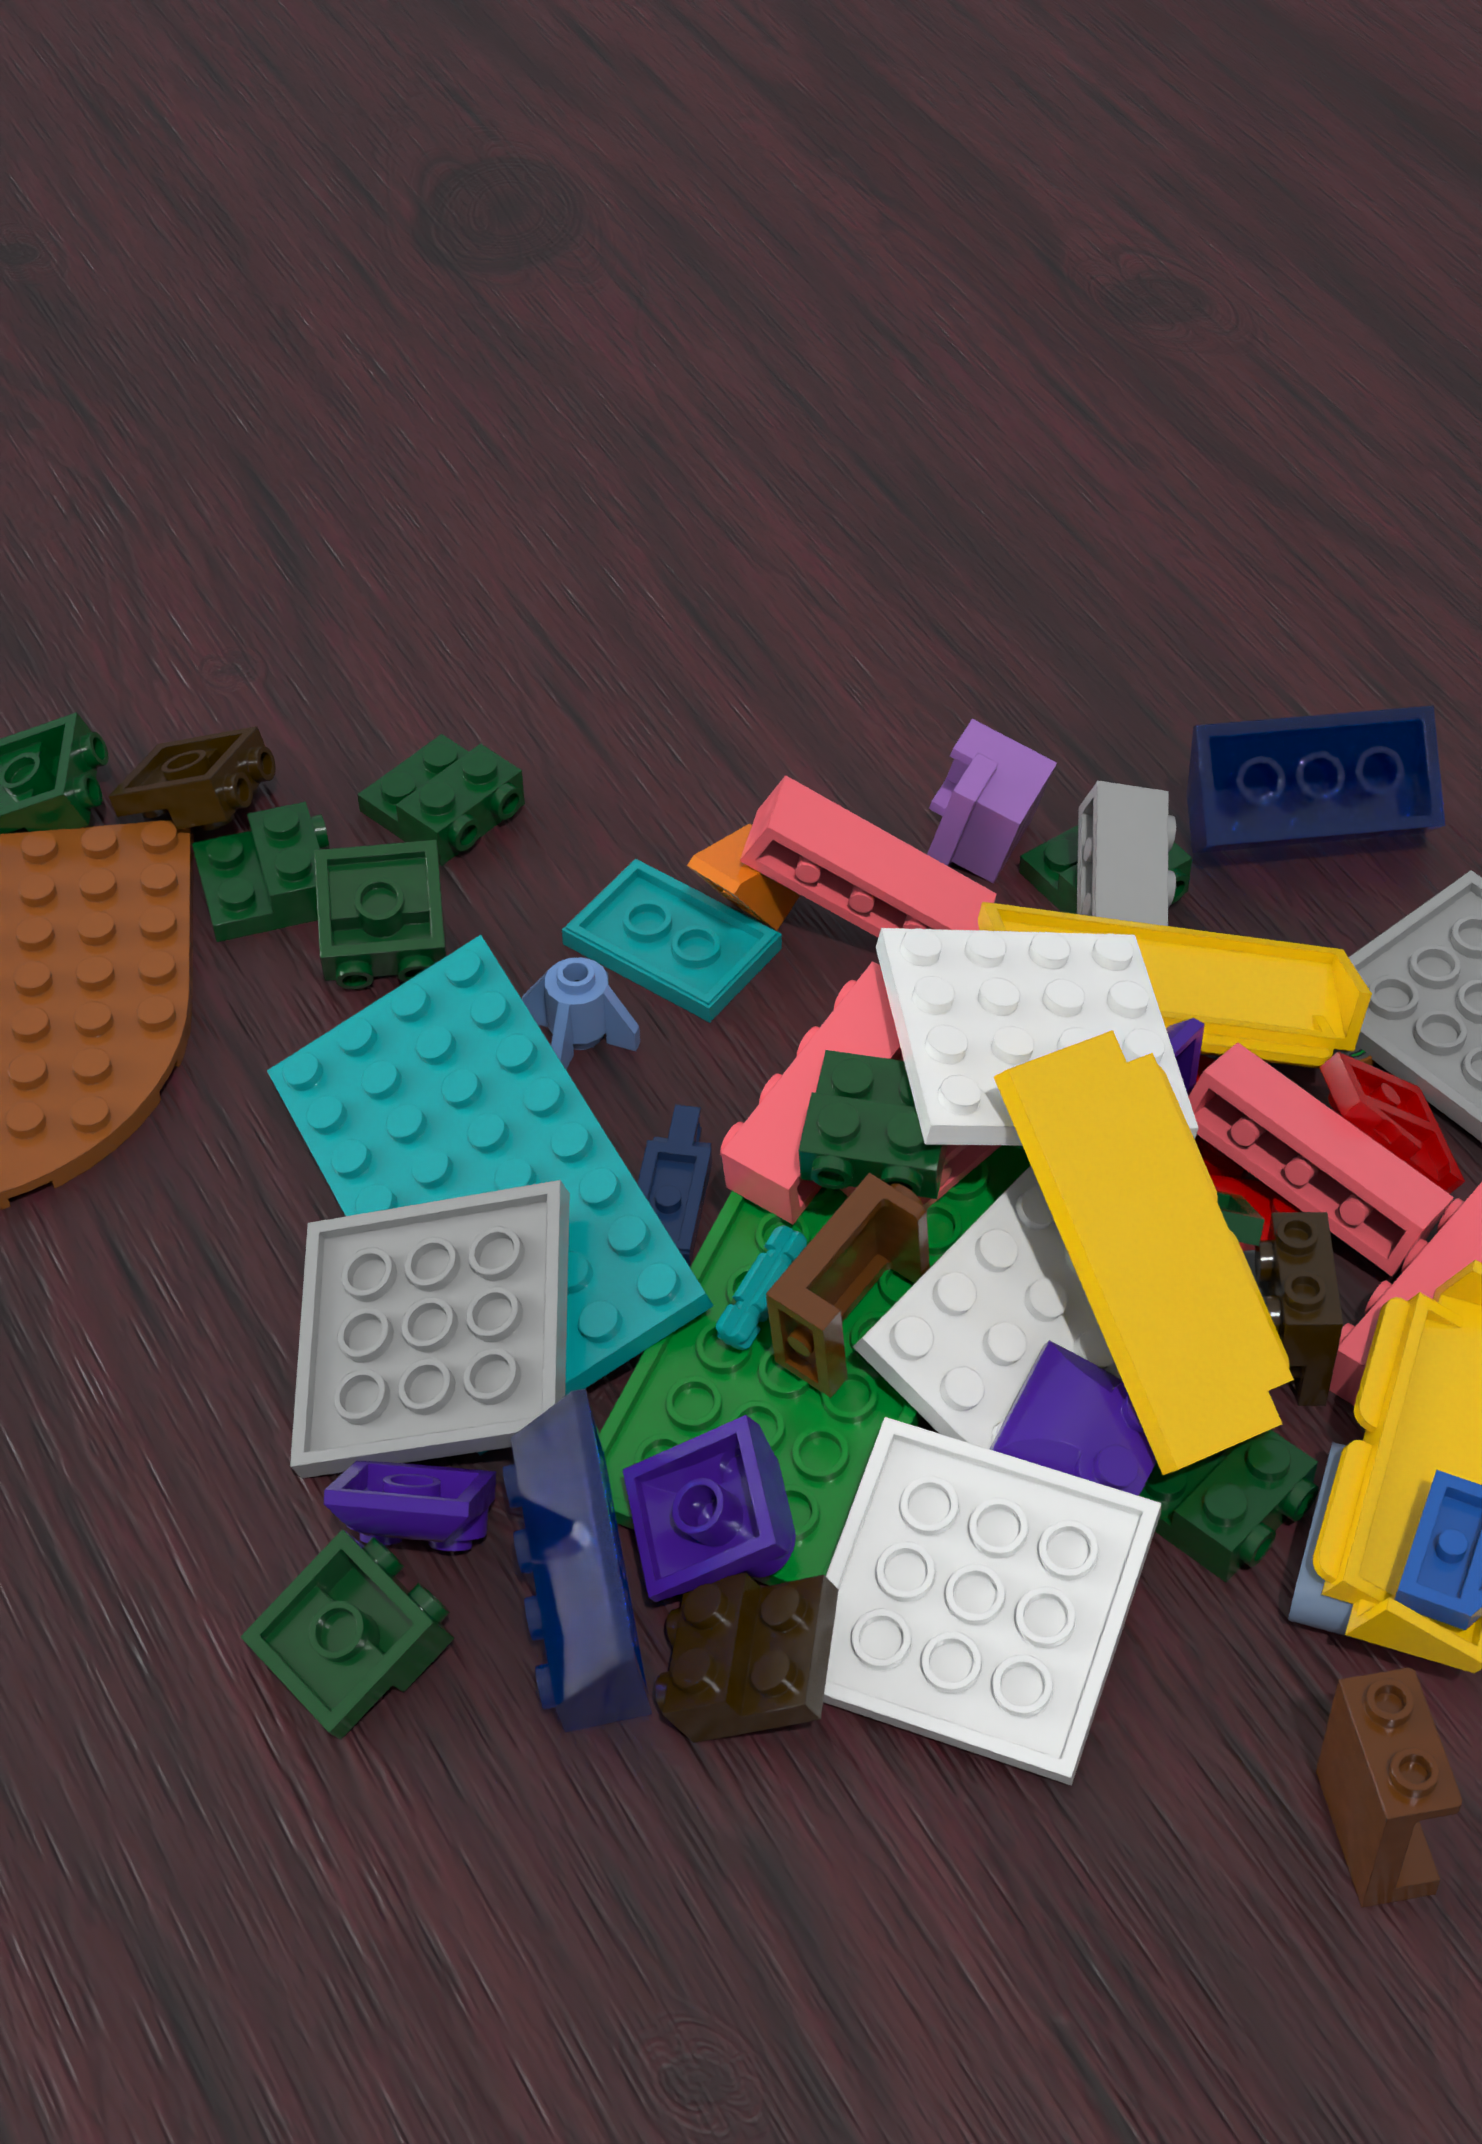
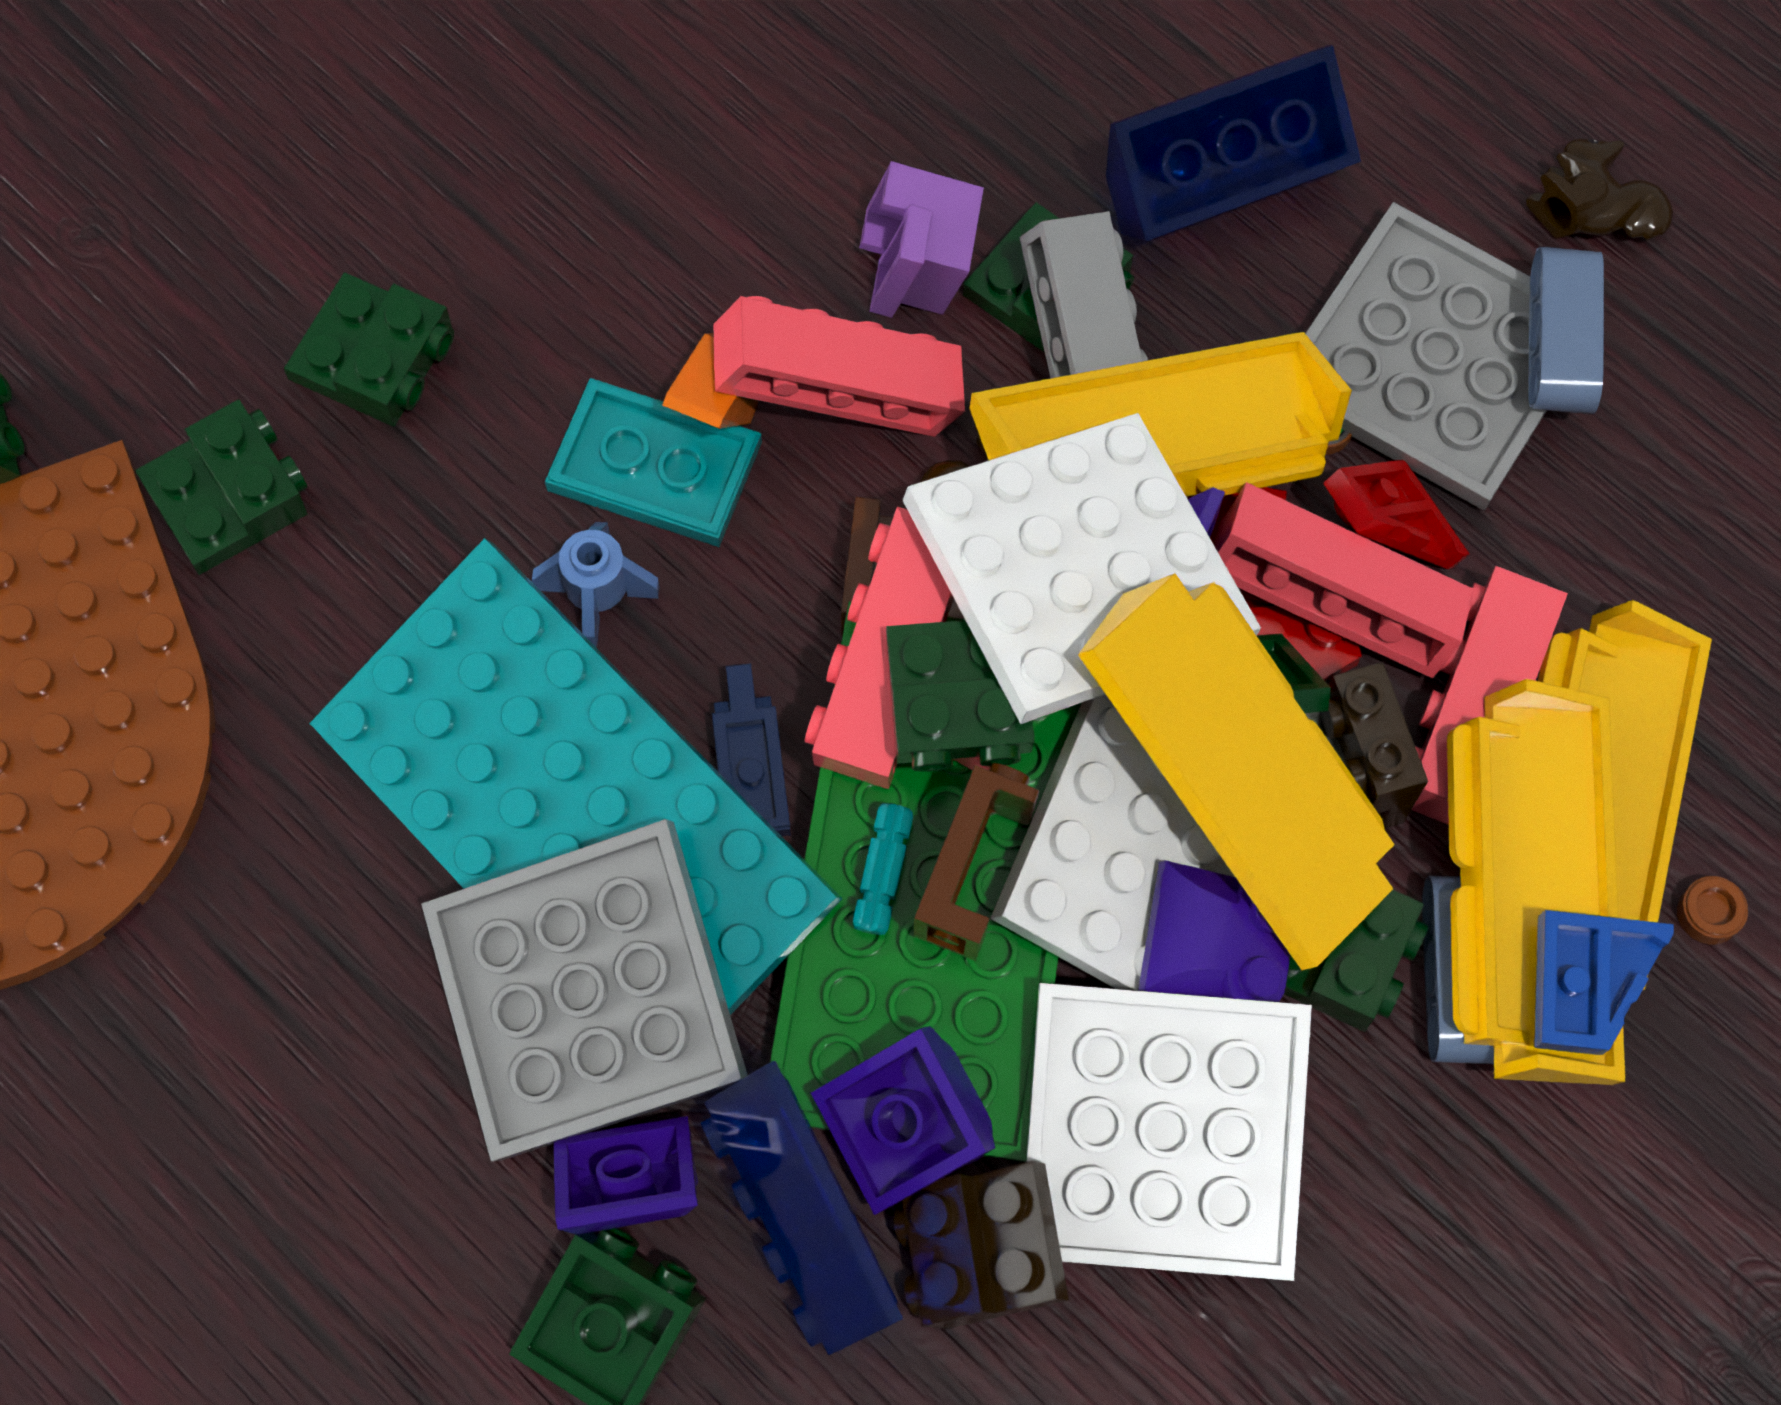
camera: 20 degrees left, 20 degrees up
dark brown plate [108,726,276,831] -> none
dark green plate [314,840,447,989] -> none
reddish brown panel [1316,1668,1462,1908] -> none

